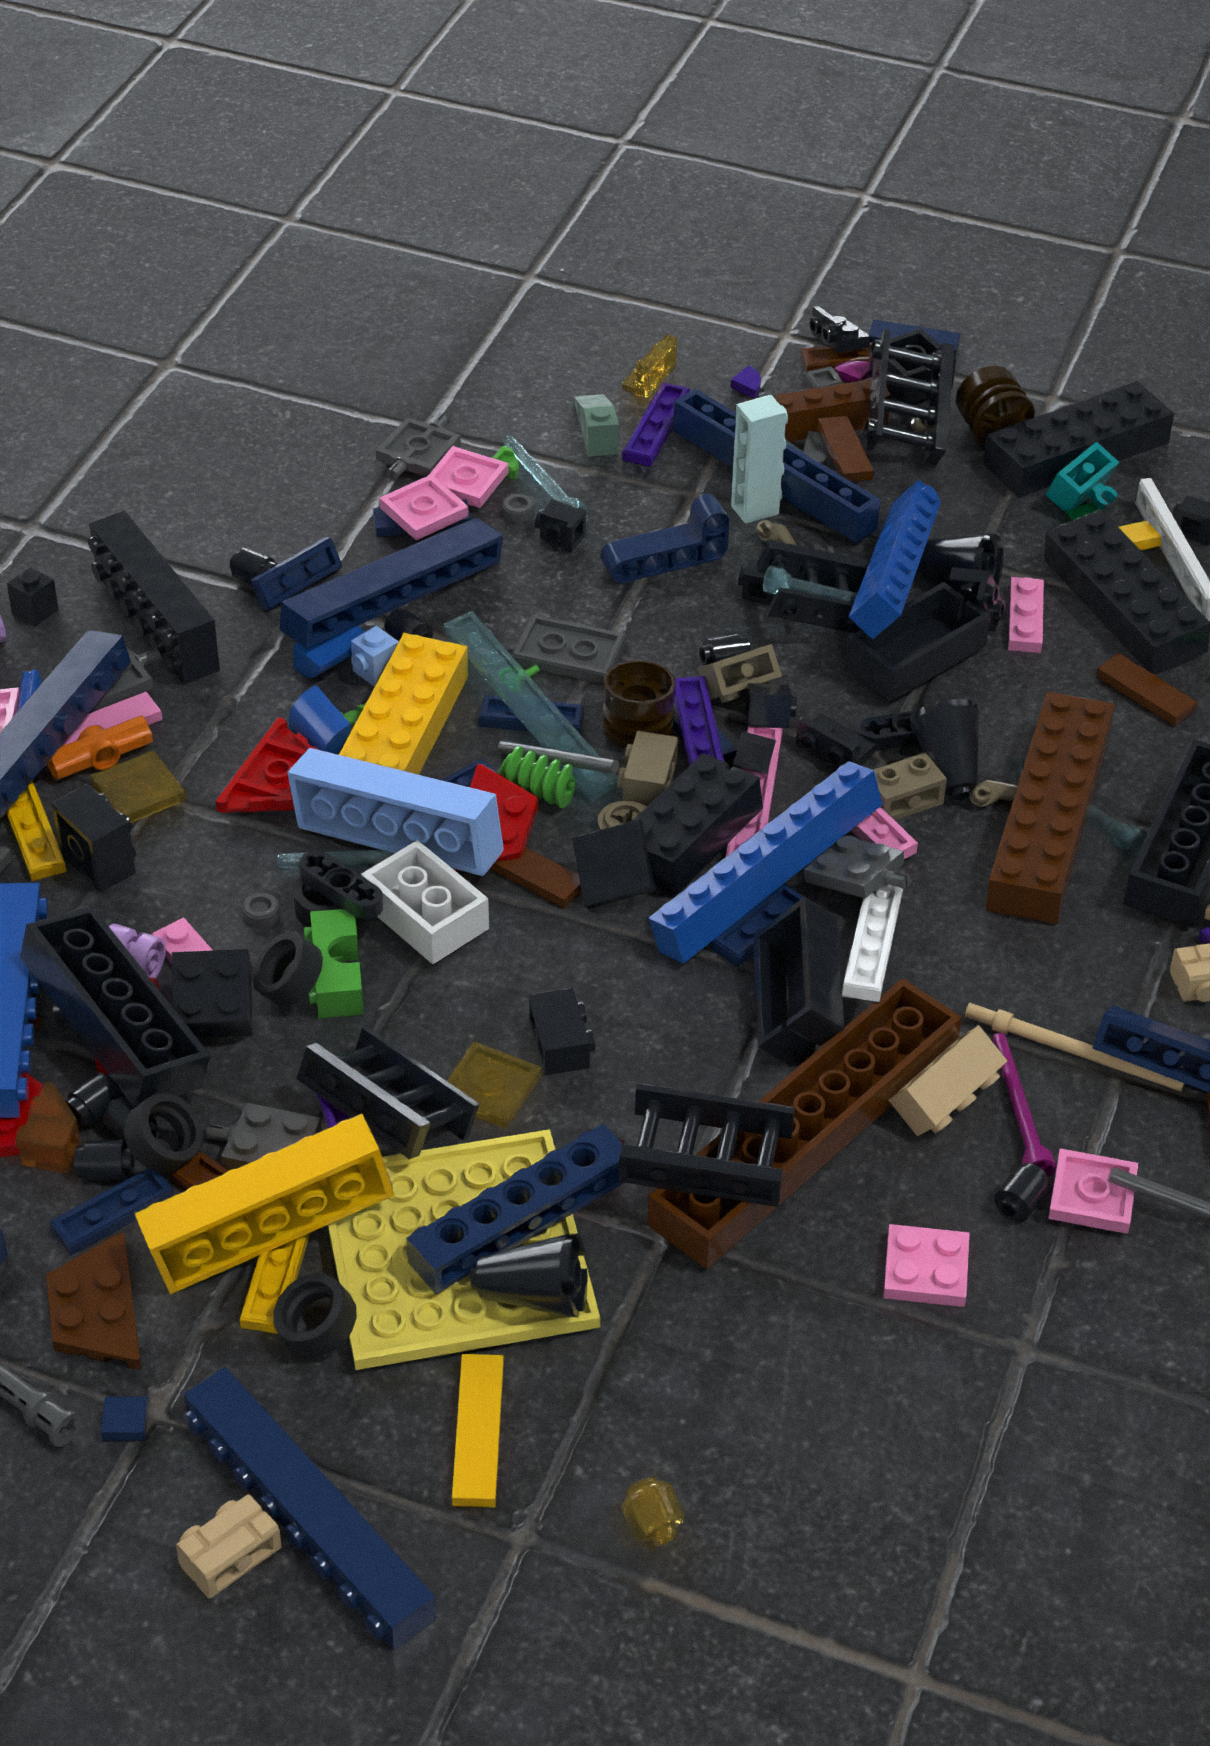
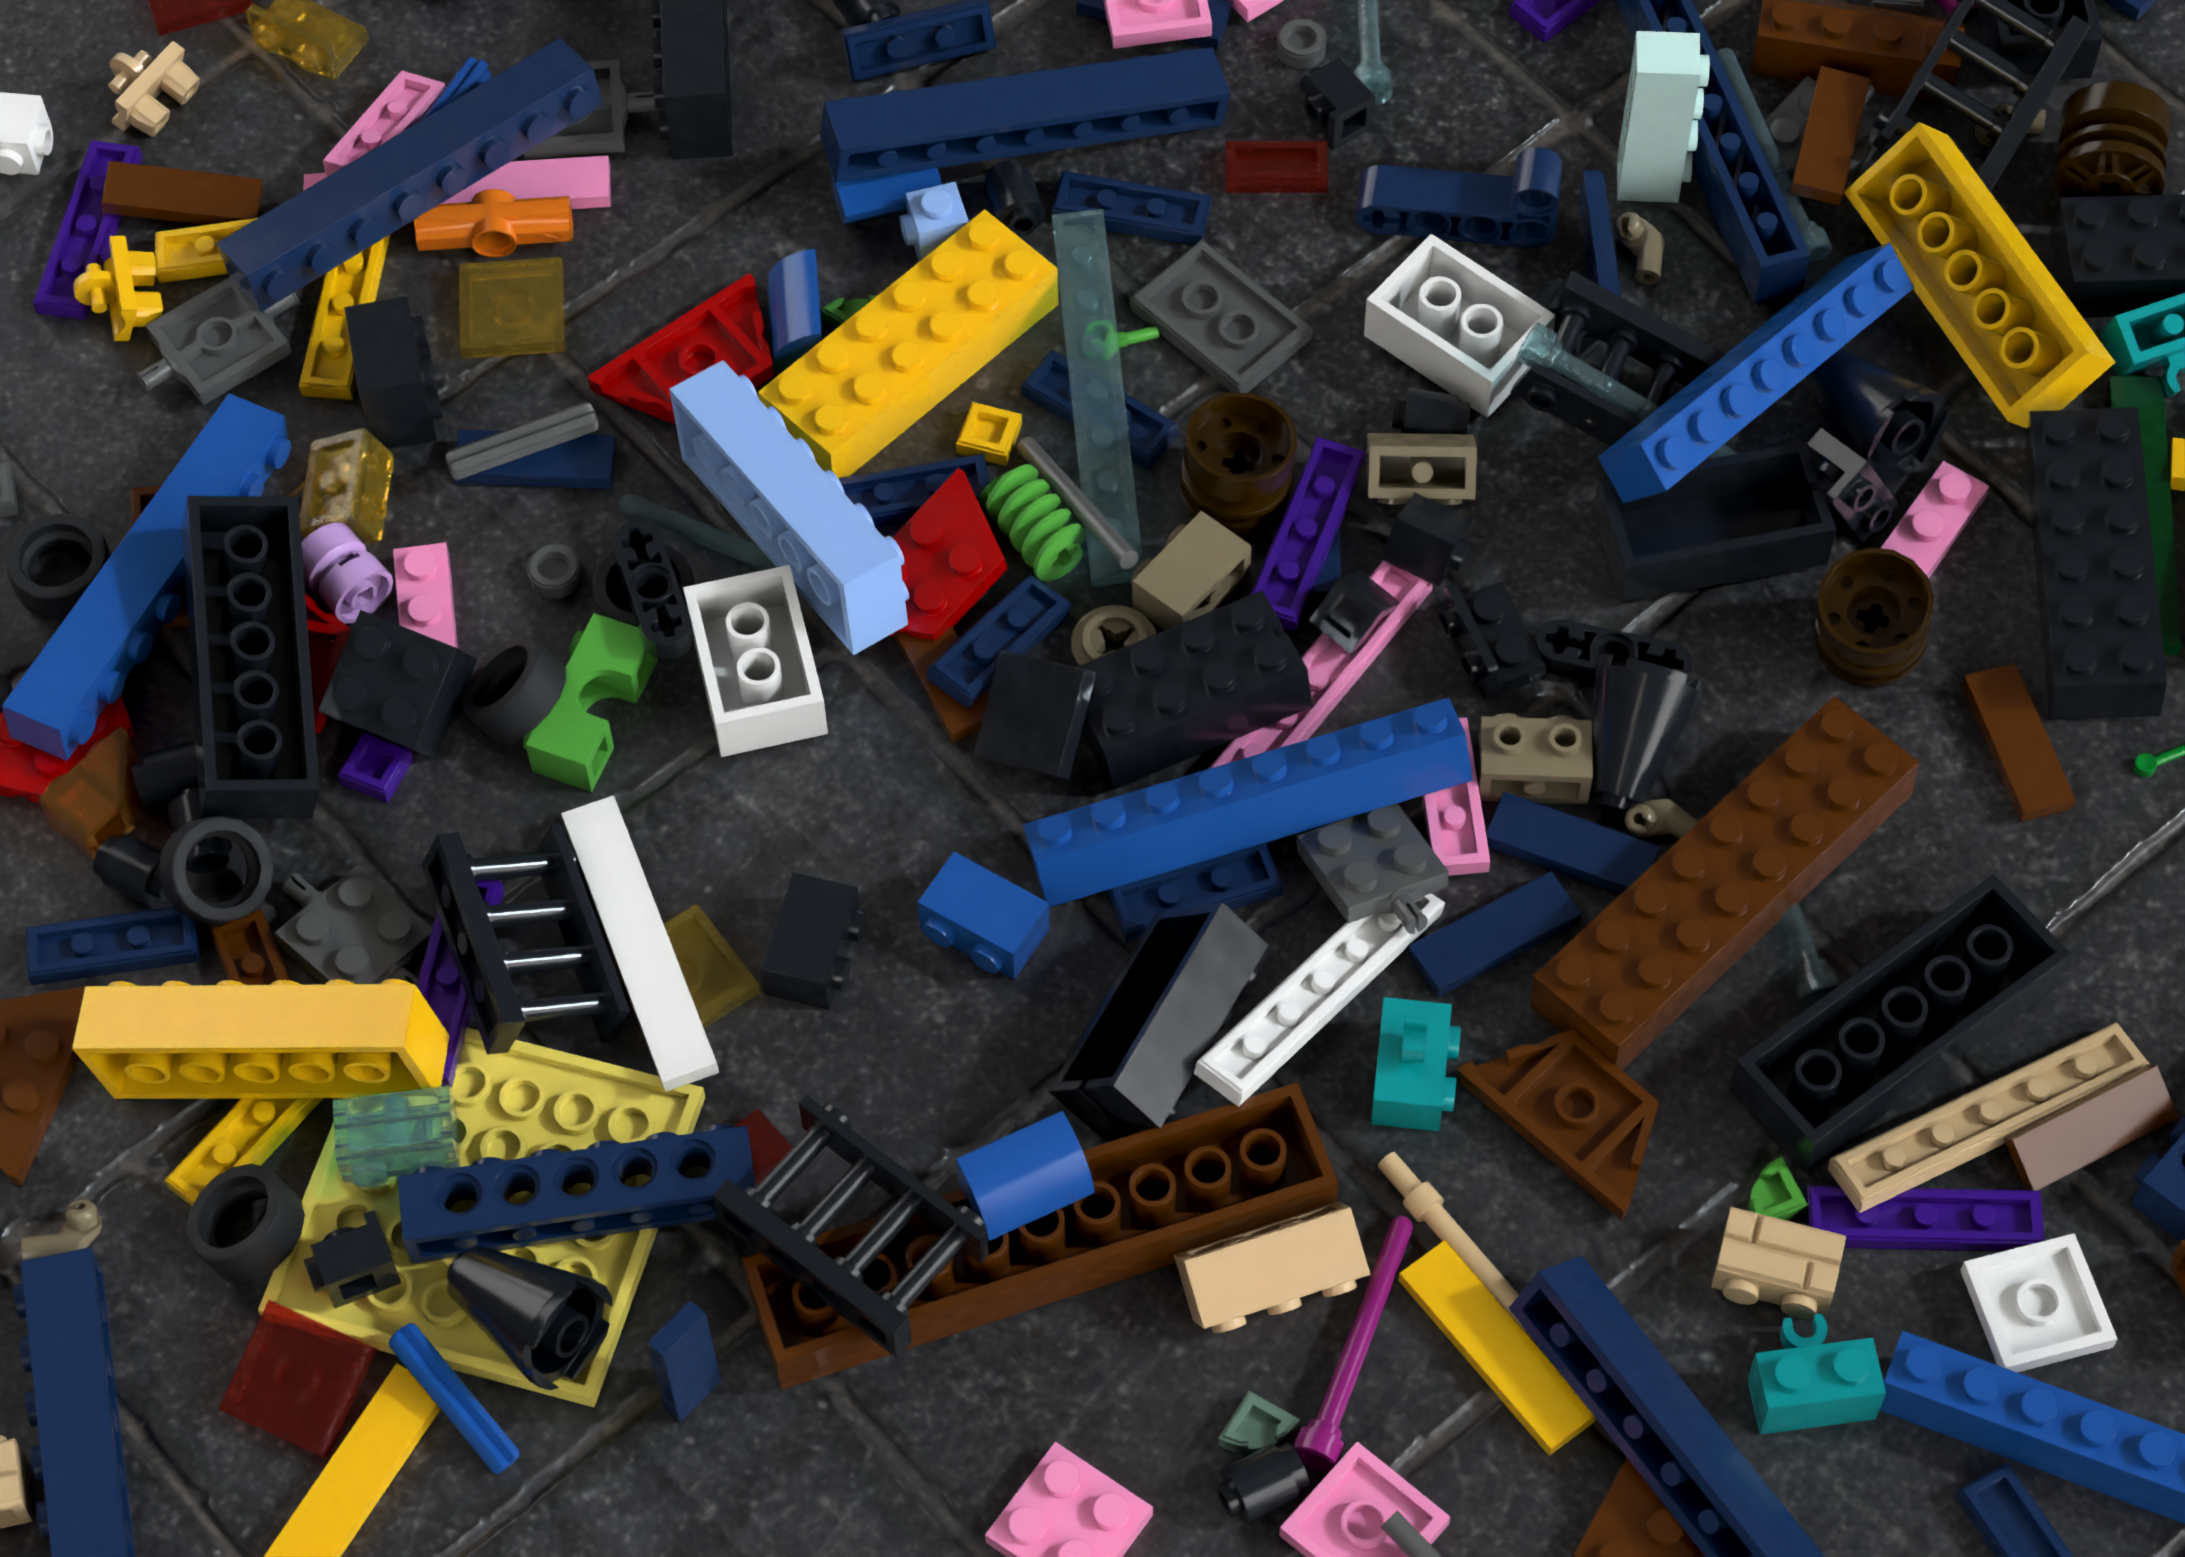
camera: 30 degrees right, 15 degrees up
none -> dark tan arm [21,1200,102,1261]
none -> clear red tile [219,1300,378,1458]
none -> clear yellow bracket [299,428,394,544]
none -> black brick [304,1210,401,1309]
none -> clear light blue brick [333,1086,461,1187]
none -> dark purple tile [337,732,414,803]
none -> blue axle [389,1323,520,1474]
none -> dark grey axle [445,402,599,480]
none -> dark blue tile [453,430,617,489]
none -> white tile [561,795,719,1092]
none -> dark blue tile [648,1301,721,1423]
none -> blue brick [918,851,1050,980]
none -> dark blue tile [926,573,1072,709]
none -> yellow tile [956,402,1022,466]
none -> blue brick [956,1111,1095,1241]
none -> dark blue tile [1052,170,1212,245]
none -> sand green tile [1218,1391,1300,1454]
none -> clear red tile [1226,141,1328,193]
none -> white brick [1364,234,1556,418]
none -> teal brick [1371,997,1461,1132]
none -> yellow tile [1399,1240,1596,1456]
none -> dark blue tile [1408,871,1582,997]
none -> reddish brown wing [1456,1029,1659,1221]
none -> dark blue tile [1486,792,1661,894]
none -> dark blue tile [1579,169,1621,297]
none -> bright green tile [1747,1157,1808,1221]
none -> dark brown wheel [1814,547,1934,688]
none -> yellow brick [1844,122,2116,428]

